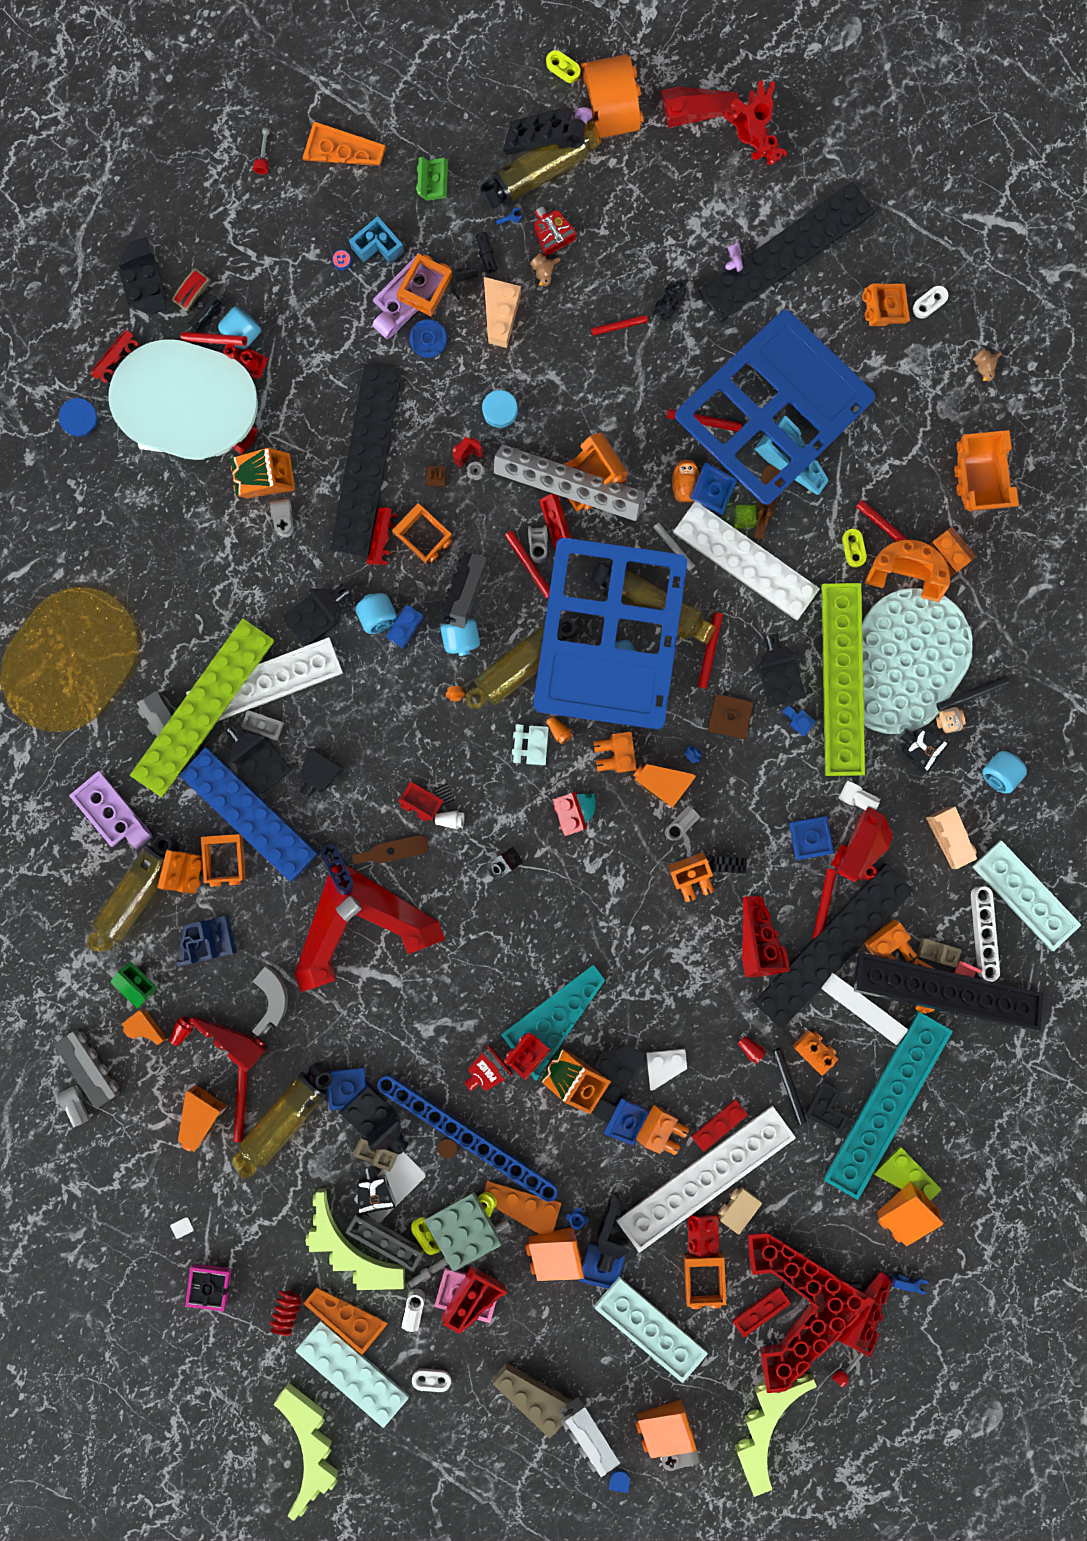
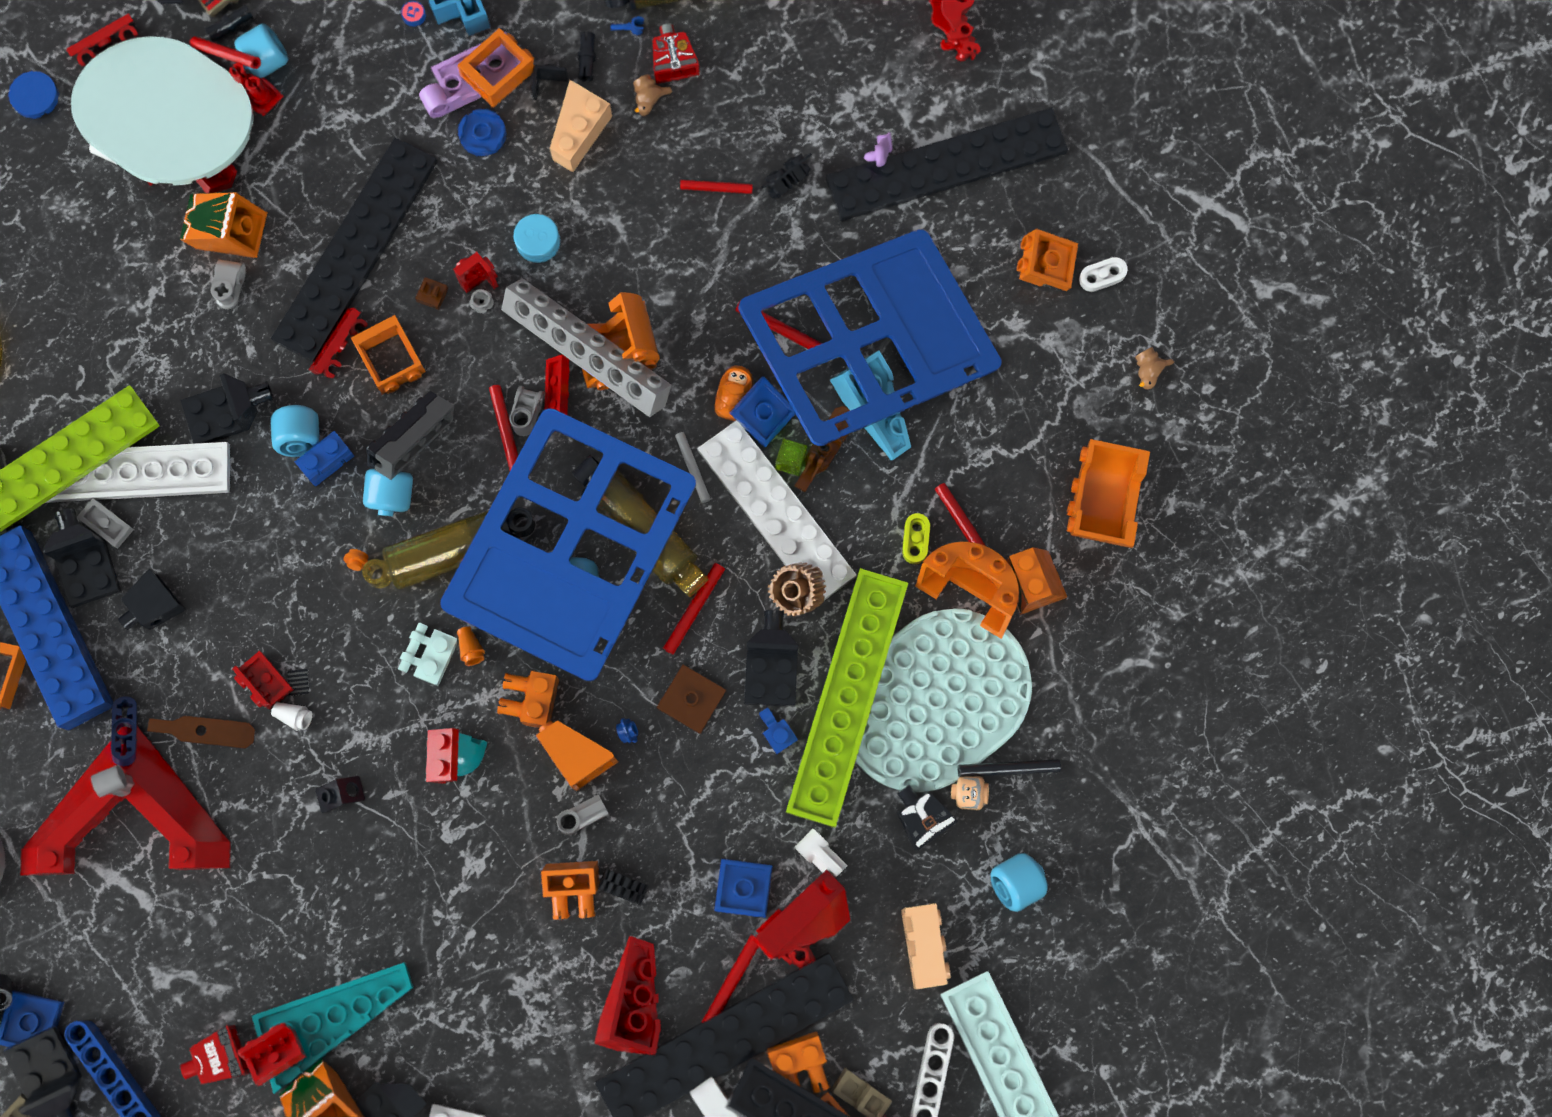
camera: 10 degrees right, 10 degrees down
none -> medium nougat brick [768,562,826,616]

